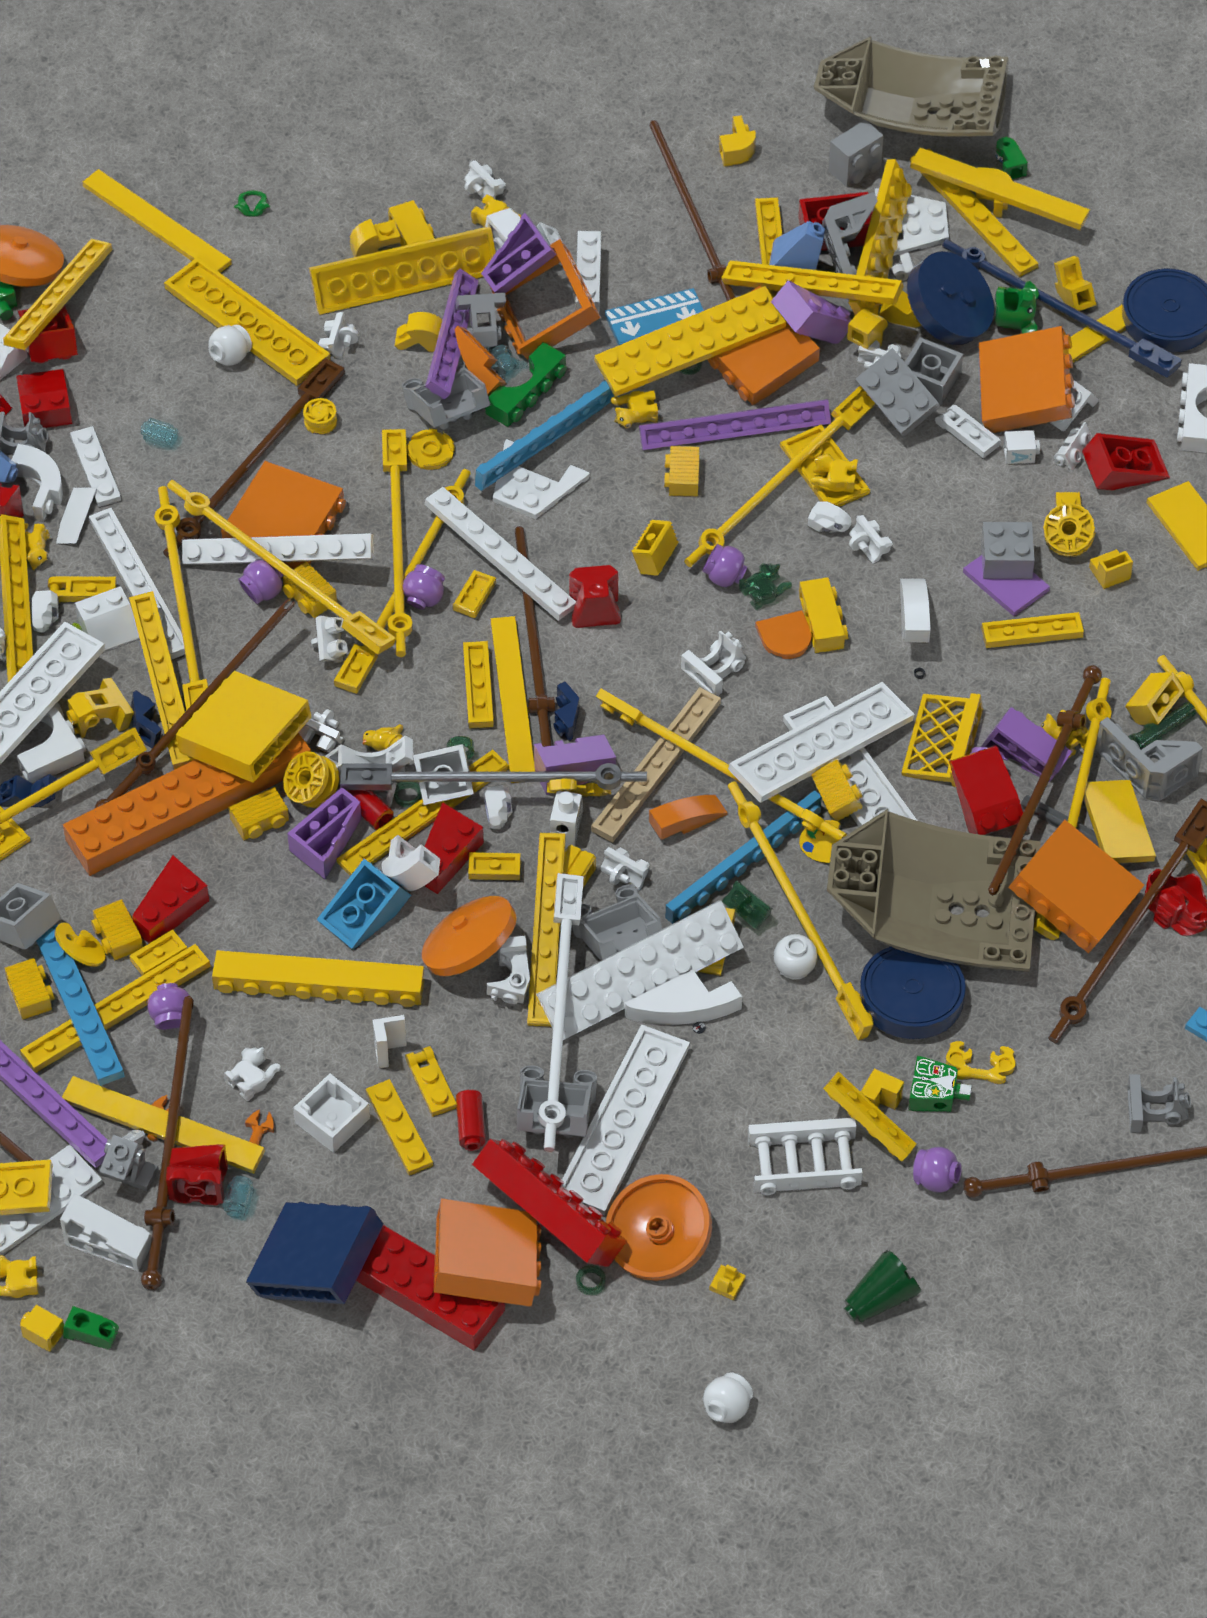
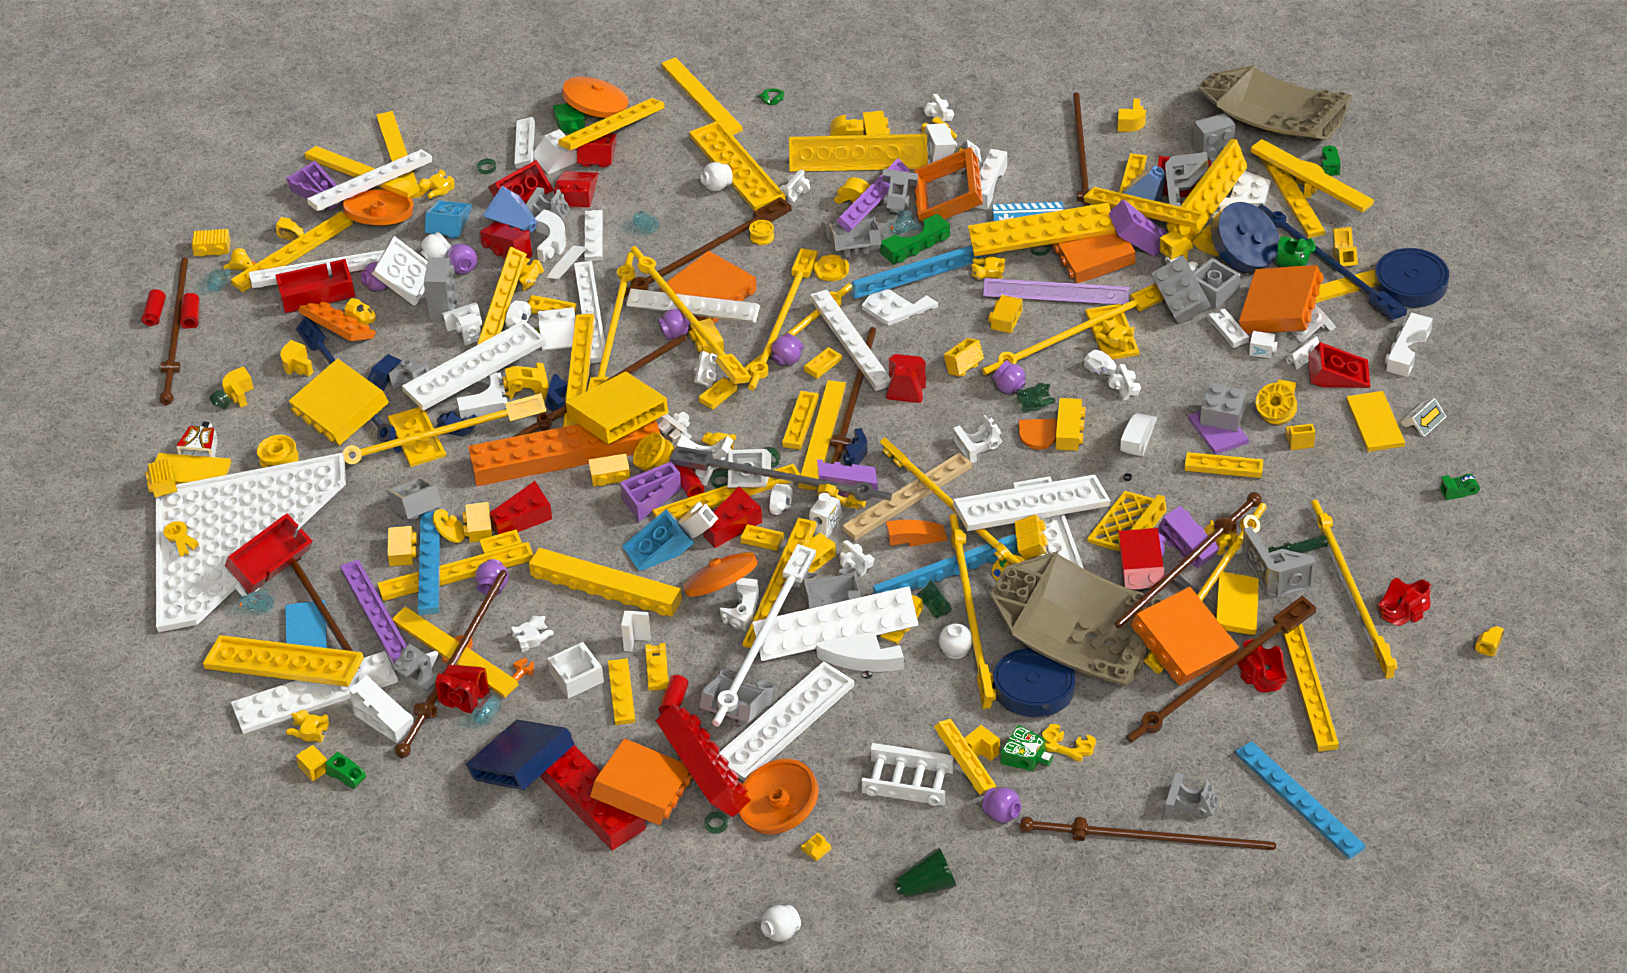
camera: 20 degrees right, 10 degrees down
orange slope [454,326,507,396] -> none
medium lavender wedge [481,212,557,293] -> none
yellow brick [1125,672,1184,725] -> none

